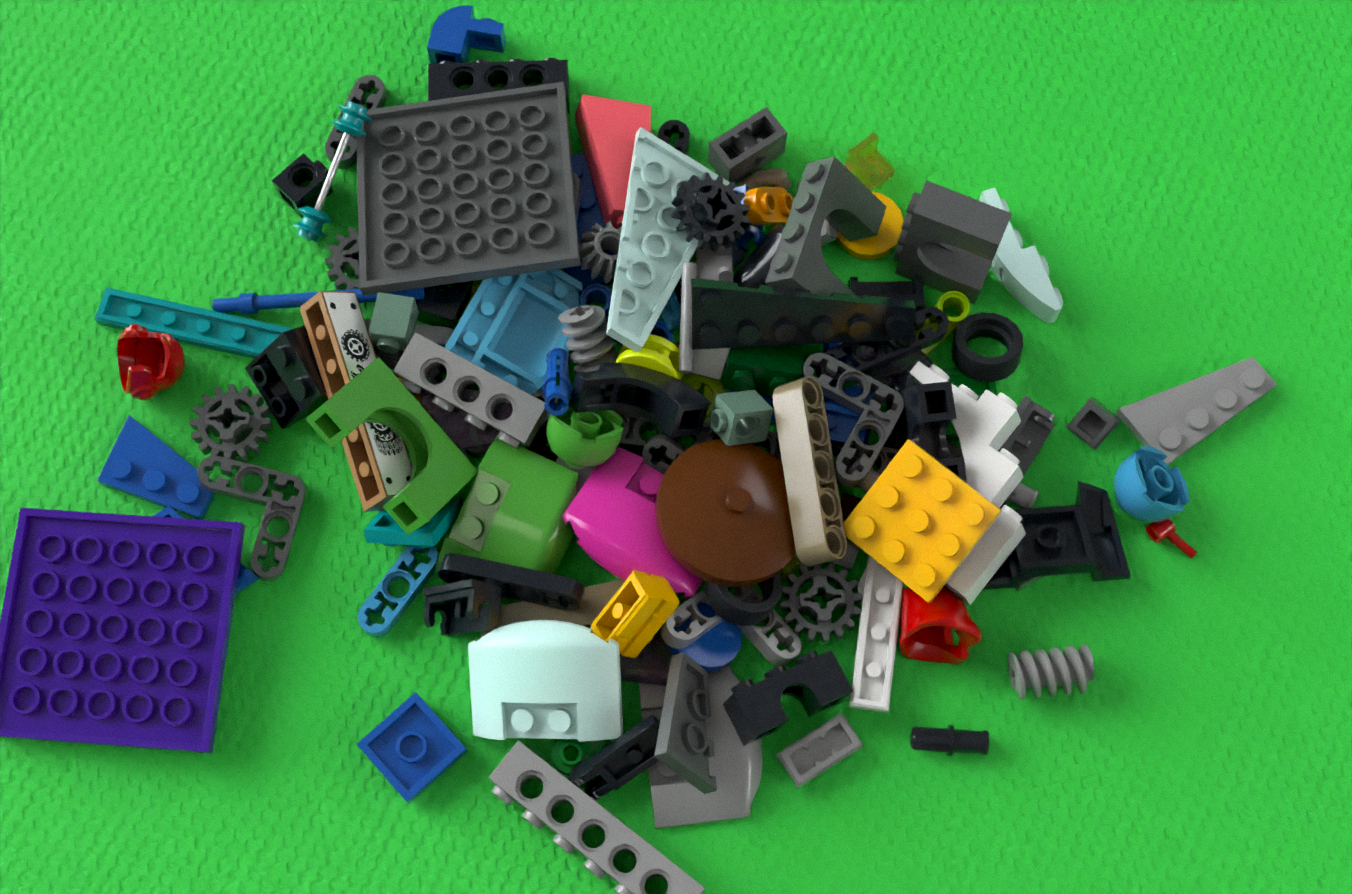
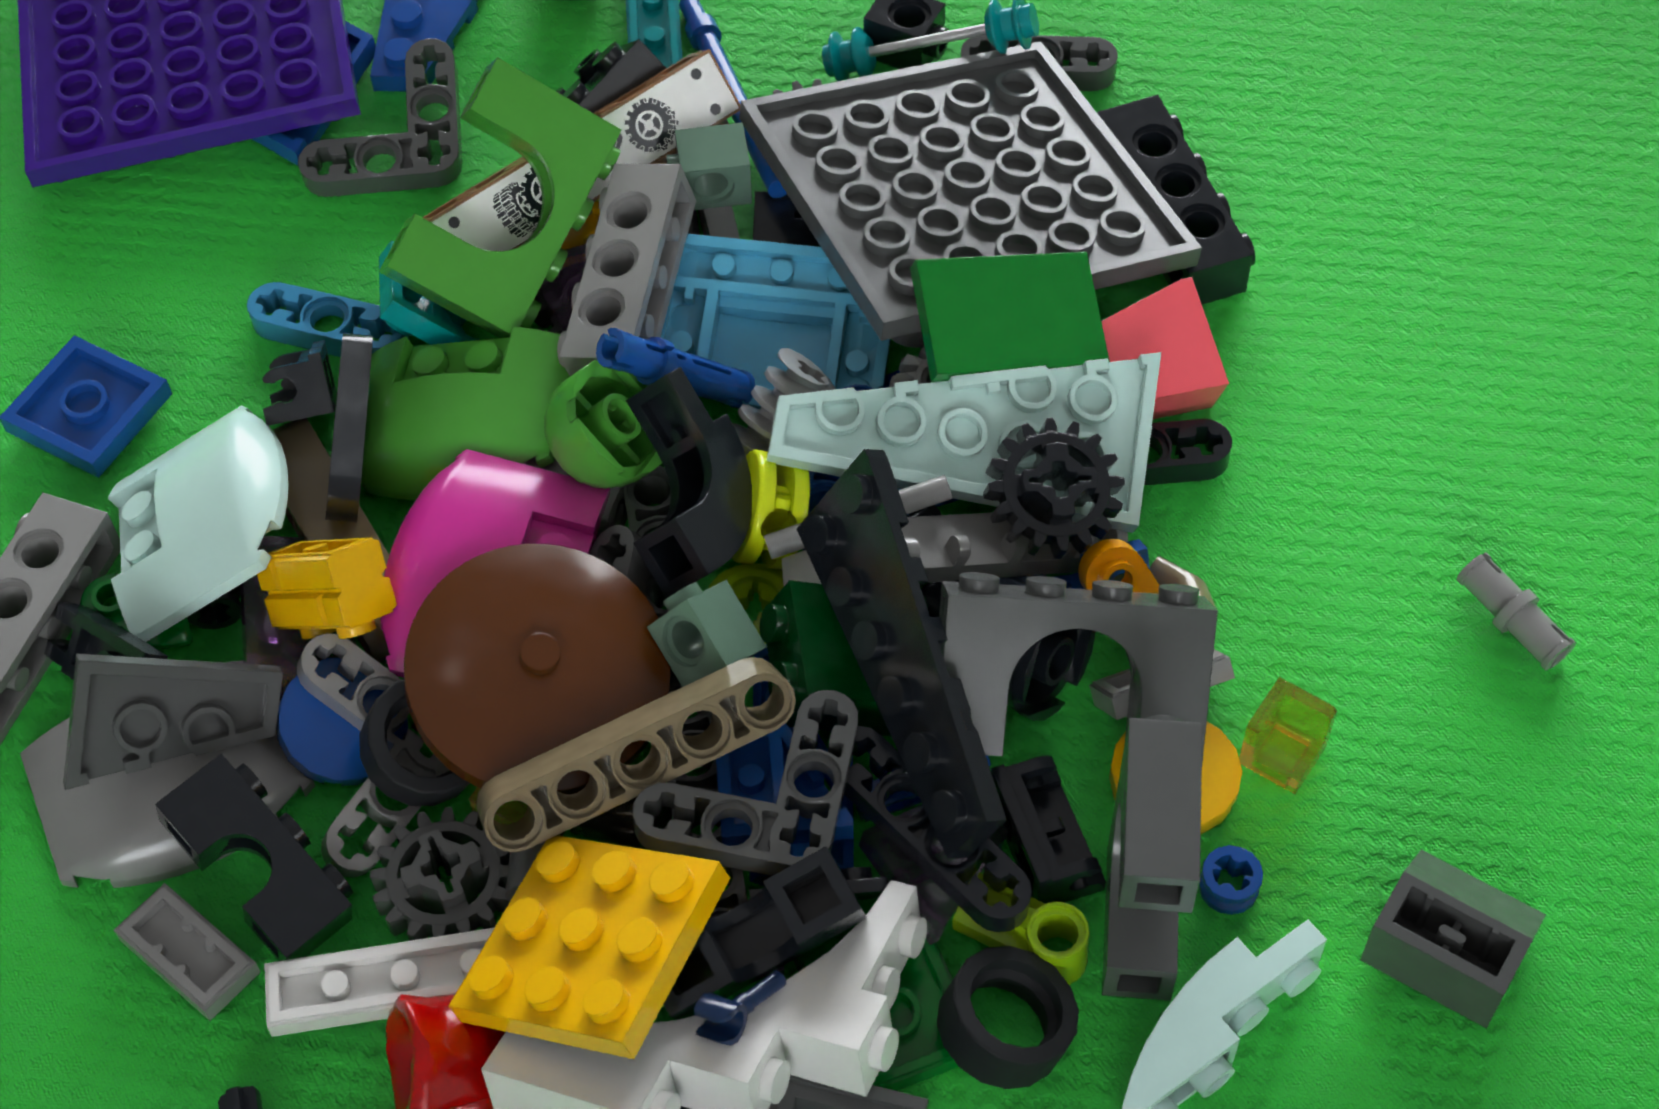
camera: 75 degrees right, 15 degrees down
dark grey gear [189,384,273,462] -> none
blue brick [427,5,506,64] -> none
dark grey brick [708,107,787,184] -> none
none -> dark blue hand [694,970,786,1045]
none -> green tile [910,251,1110,382]
none -> dark grey slope [1360,850,1546,1028]
none -> light grey pin [1456,552,1576,671]

